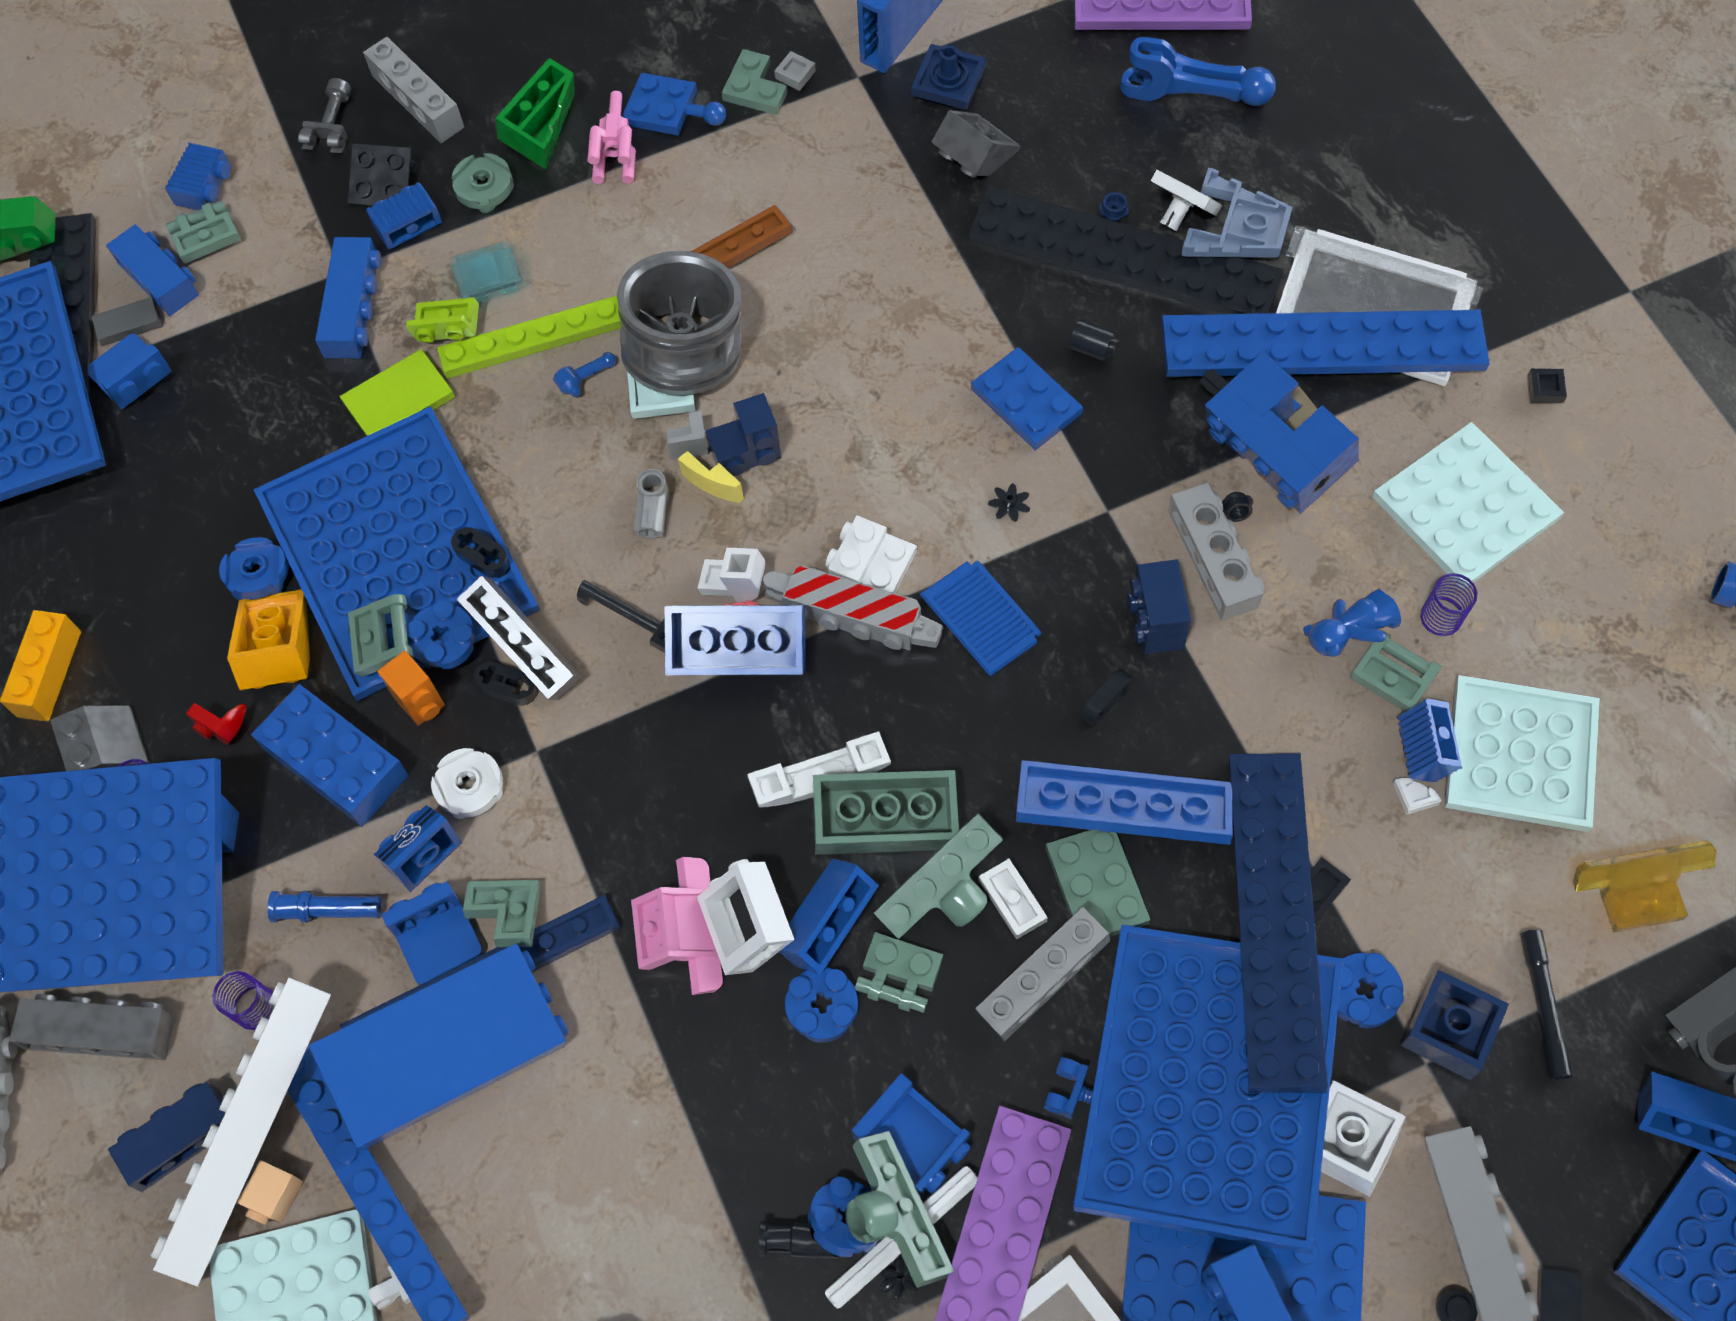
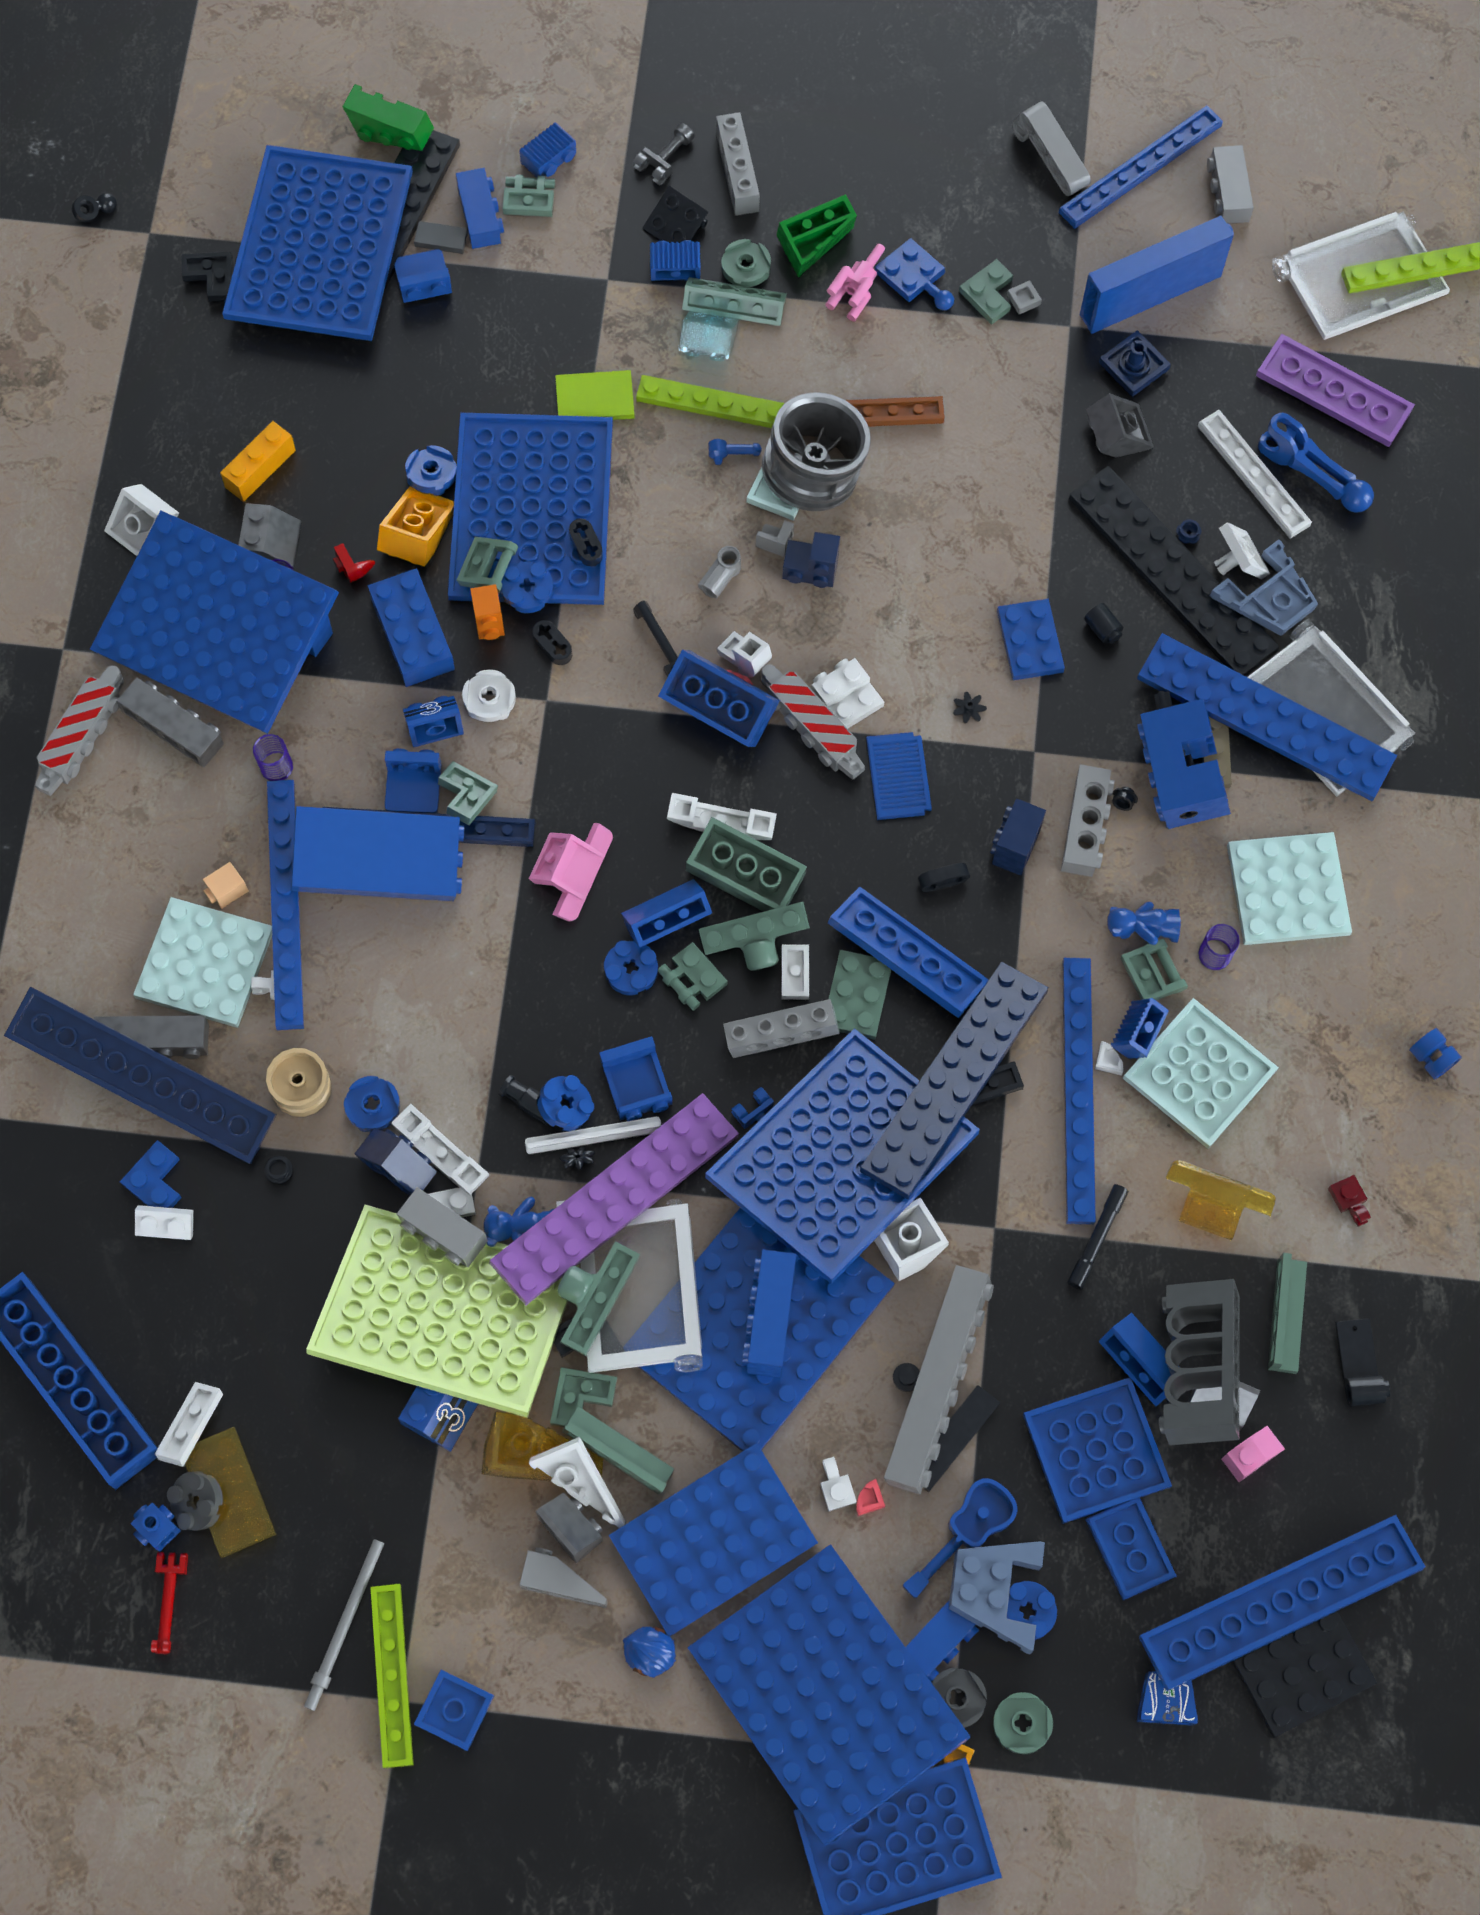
camera: 25 degrees right, 5 degrees up
dark blue brick [108,1081,226,1192] -> none
white brick [151,978,331,1286] -> none
blue pin [267,891,382,923] -> none
blue brick [315,237,381,359] -> none
lime bracket [405,297,479,343] -> none
brick [457,576,582,700] -> none
light yellow slope [678,451,744,503] -> none
white window [697,859,794,975] -> none
sand green plate [846,1131,954,1288] -> none
blue plate [1338,953,1404,1028] -> none
dark blue brick [1400,970,1509,1080] -> none
black plate [1527,368,1567,403] -> none
none -> sand green fence [682,277,787,326]
none -> blue plate [1062,958,1096,1225]
none -> white tile [1198,410,1312,539]

